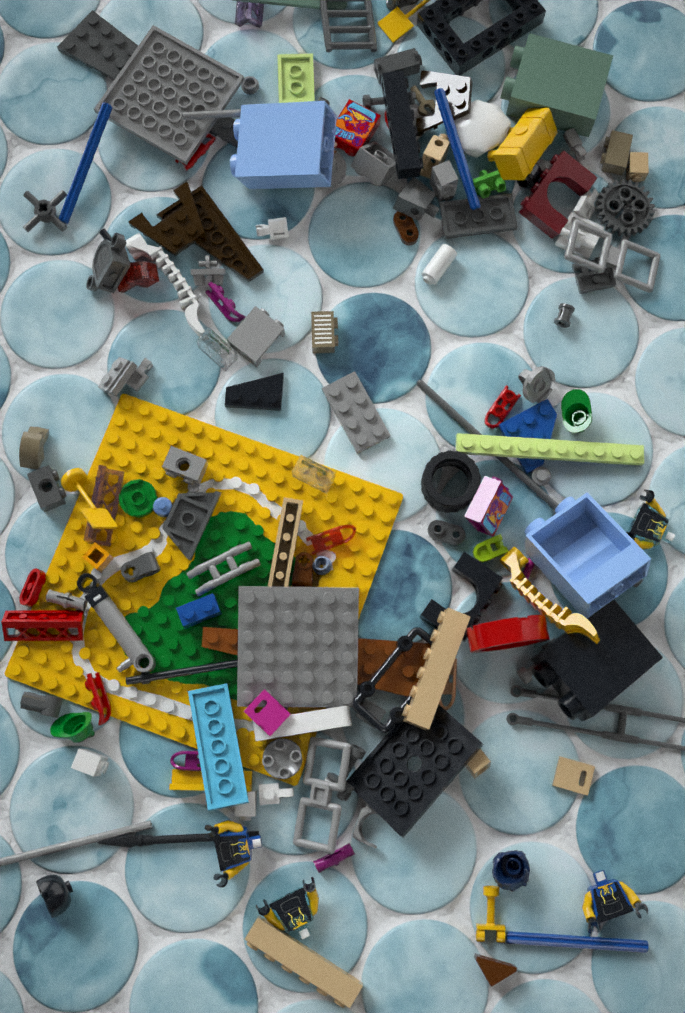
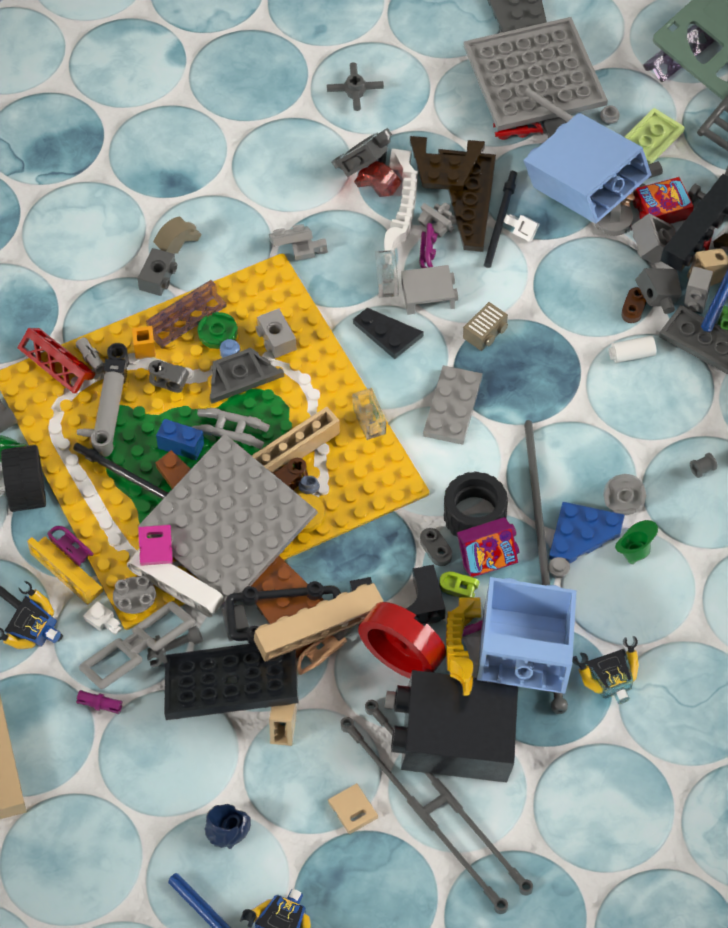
camera: 45 degrees right, 20 degrees down
red plate [19,568,46,607] -> none
blue axle [59,102,112,224] -> none
yellow piece [61,468,119,529] -> none
red piece [85,672,111,726] -> none
medium azure plate [188,683,249,811] -> none
white brick [235,791,257,821] -> none
torso [256,877,319,940] -> none
clear red piece [306,525,356,555] -> none
light grey helmet [353,804,377,848] -> none
yellowish green plate [456,433,644,466] -> none
reddish brown slope [474,953,517,987] -> none
yellow bar [476,886,505,943] -> none
red piece [484,385,521,429] -> none
none -> black tyre [1,445,46,512]
none -> black bar [484,170,517,268]

